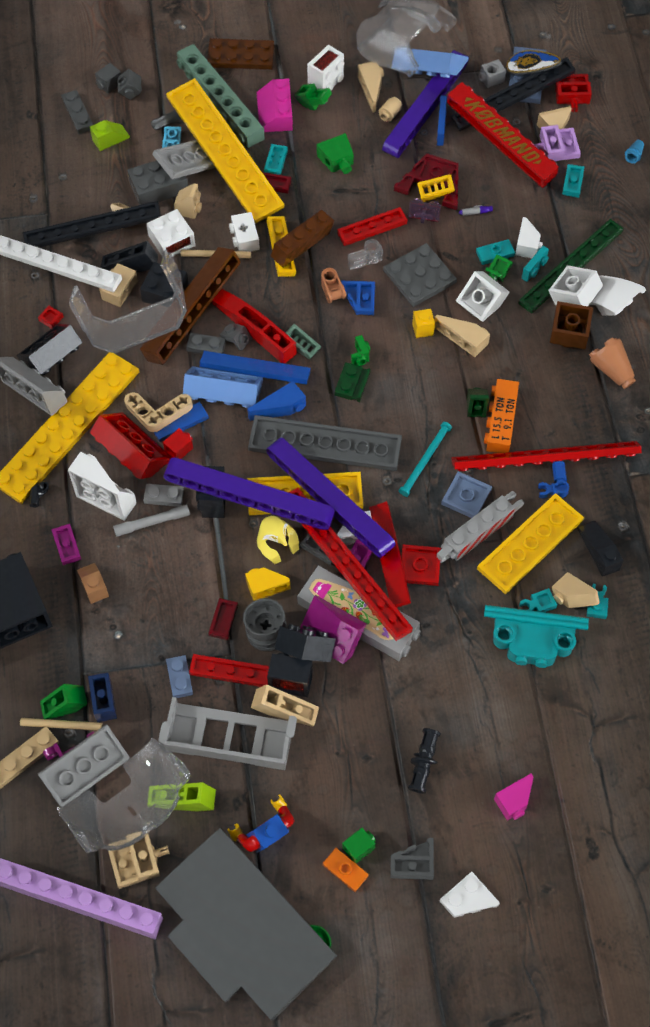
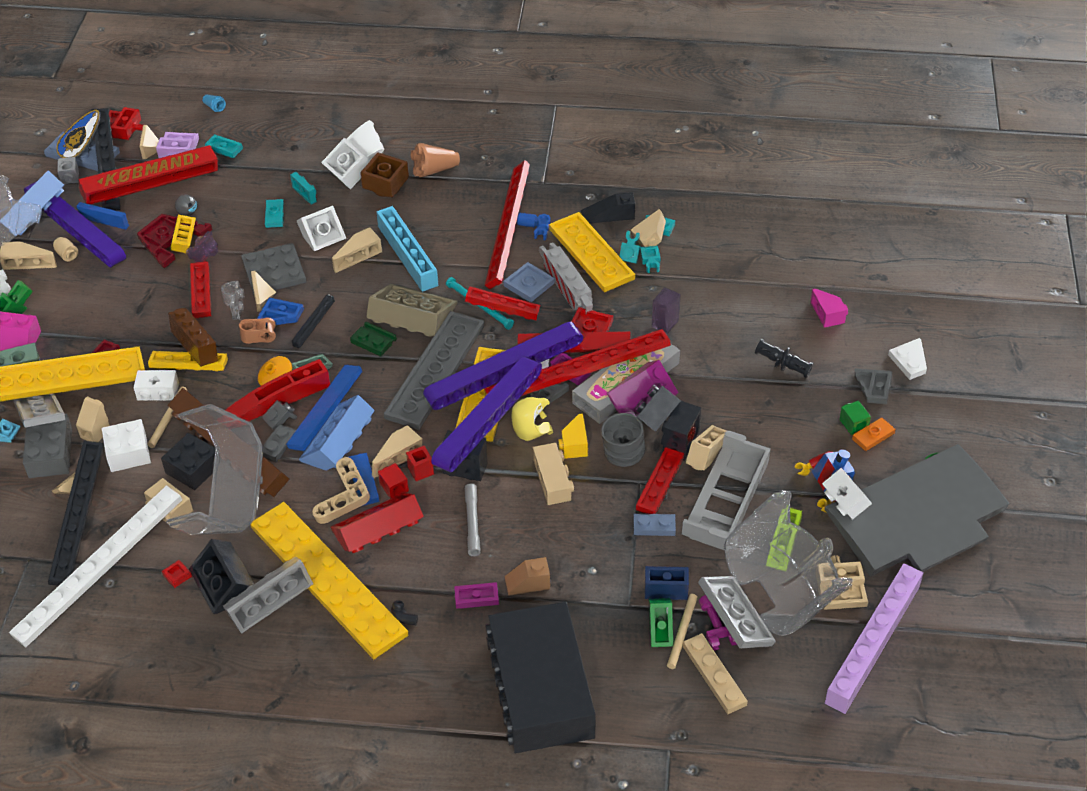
camera: 75 degrees left, 15 degrees down
white slope [68,452,136,521] -> none
black slope [100,241,158,272] -> none
light grey plate [143,483,184,507] -> none
dark red tile [208,598,238,640] -> none
blue slope [247,381,306,421] -> none
teal plate [264,144,288,175] -> none
green torso [317,133,354,174] -> none
green bracket [351,335,370,366] -> none
yellow brick [412,309,435,338] -> none
piece [459,205,493,216] -> none
dark green slope [467,388,489,418] -> none
orange brick [484,379,519,453] -> none
teal brick [484,605,589,668] -> none
green bracket [485,254,513,282] -> none
white slope [515,217,543,258] -> none
dark green tile [518,219,624,314] -> none
none -> dark grey piece [175,194,197,216]
none -> tan slope [251,271,276,312]
none -> light orange dish [258,356,292,386]
none -> black axle [291,294,335,348]
none -> dark tan slope [367,284,458,337]
none -> tan slope [372,425,422,478]
none -> medium azure brick [376,206,438,292]
none -> red brick [406,445,434,481]
none -> red plate [465,286,540,320]
none -> tan brick [533,443,574,505]
none -> teal plate [619,231,640,263]
none -> clear purple piece [652,287,681,334]
none -> white brick [822,468,872,520]

